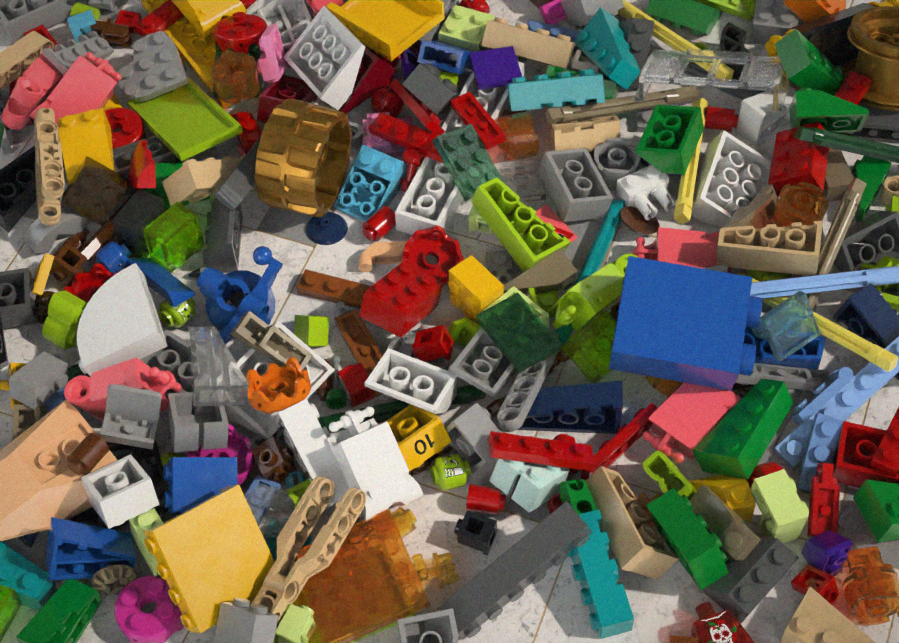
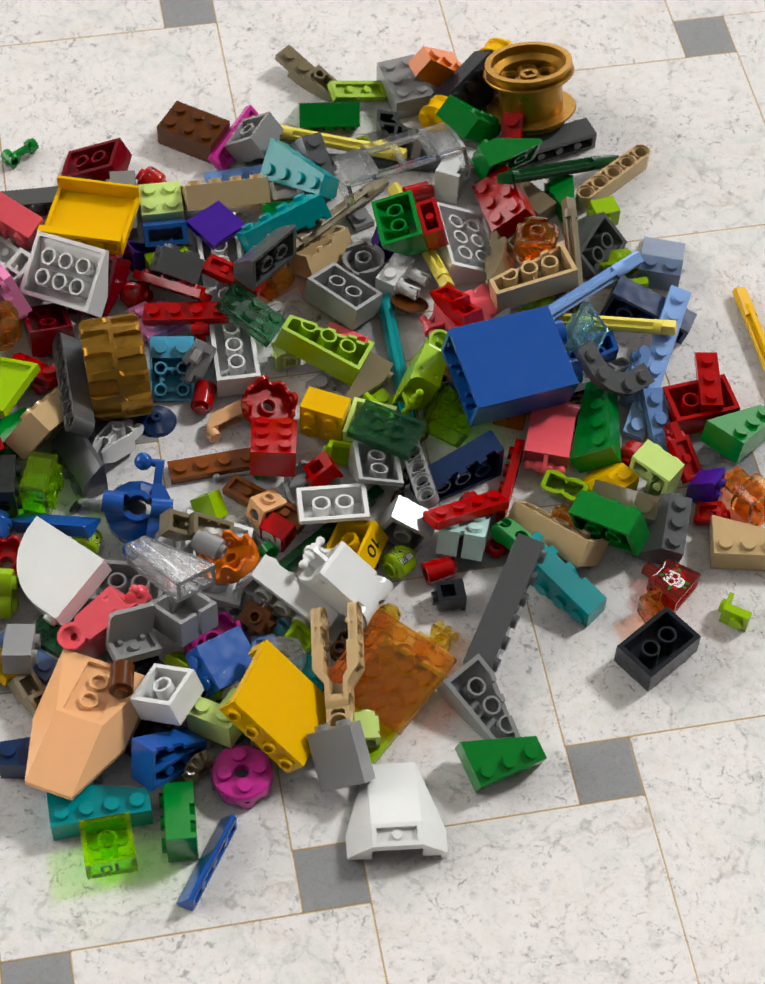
camera: 35 degrees left, 0 degrees up
none -> white hinge [92,418,144,463]
none -> light grey rock [182,338,217,384]
none -> light grey brick [191,530,228,561]
none -> dark grey slope [233,224,296,291]
none -> light nougat bracket [245,488,287,530]
none -> red brick [415,198,449,250]
none -> red slope [429,284,484,327]
none -> dark grey plate [573,341,655,396]

